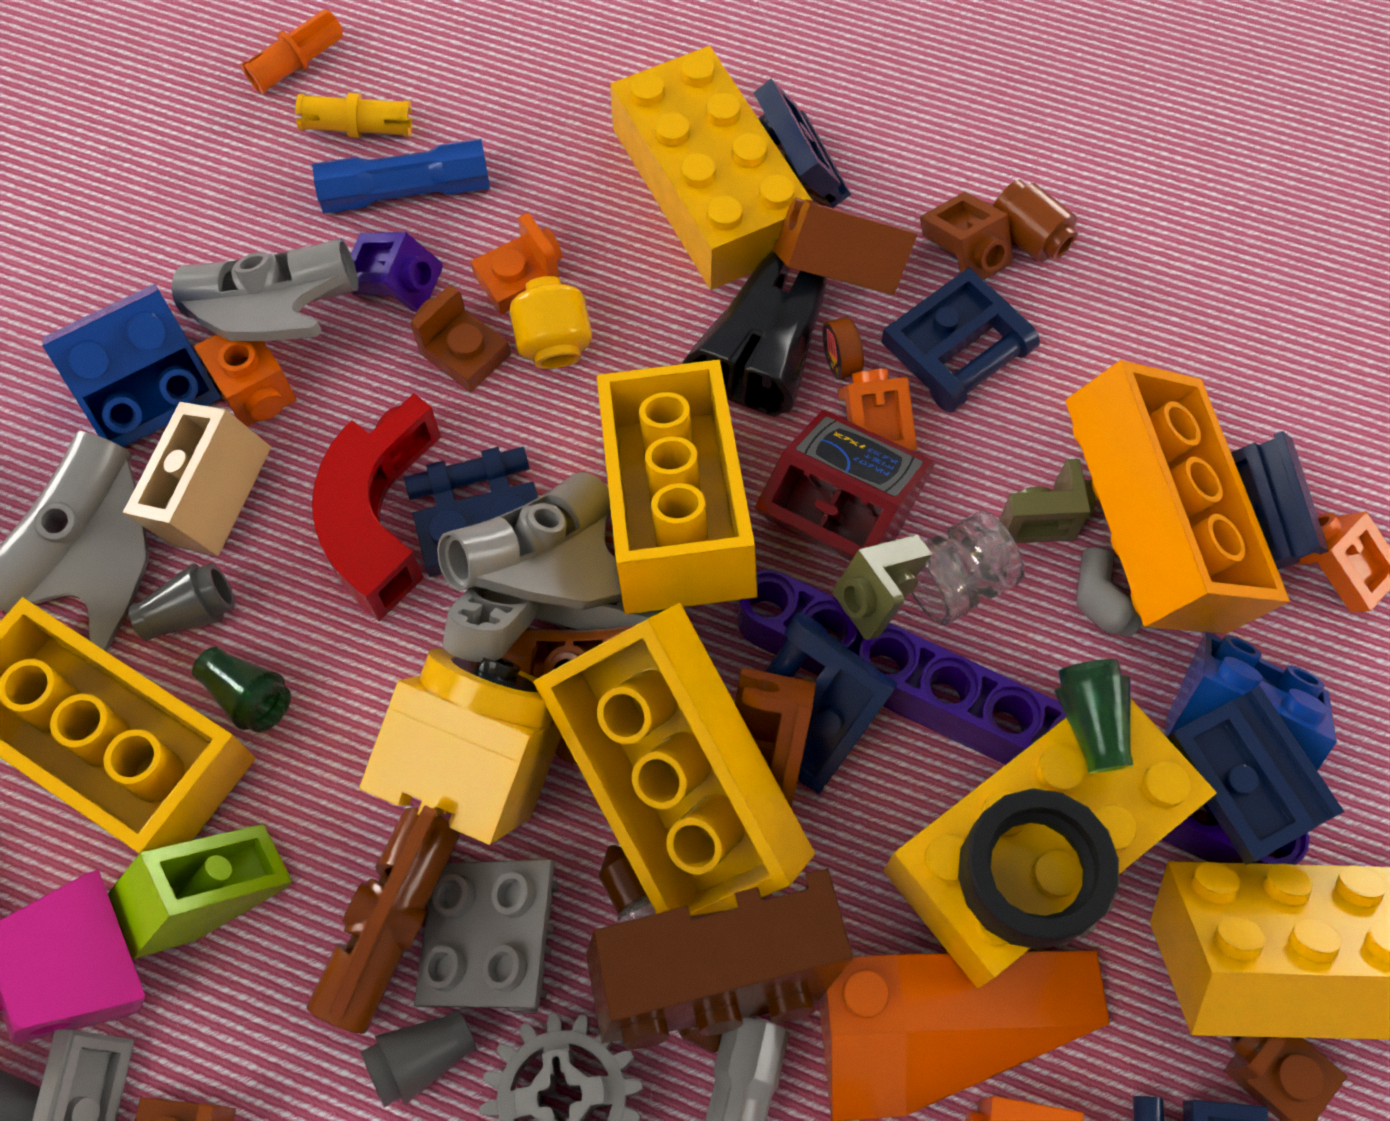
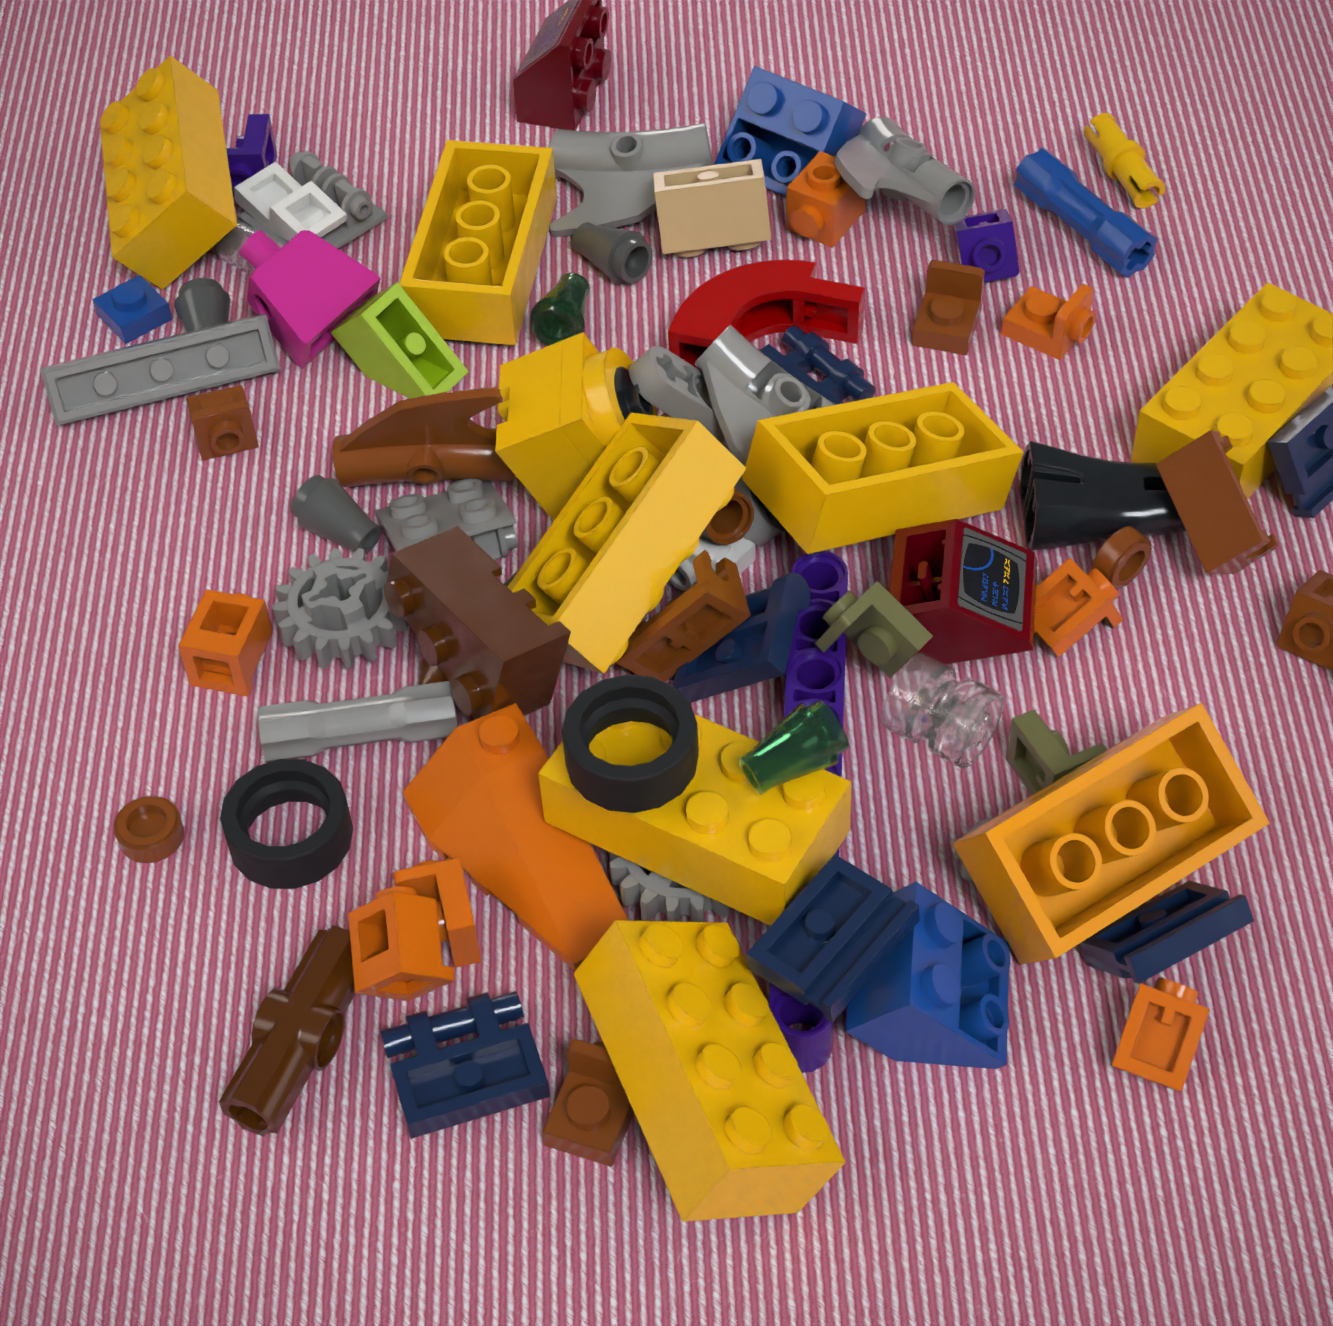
camera: 70 degrees right, 15 degrees down
orange axle [240,10,343,95] -> none
yellow head [510,276,592,369] -> none
dark blue plate [881,267,1040,413] -> none

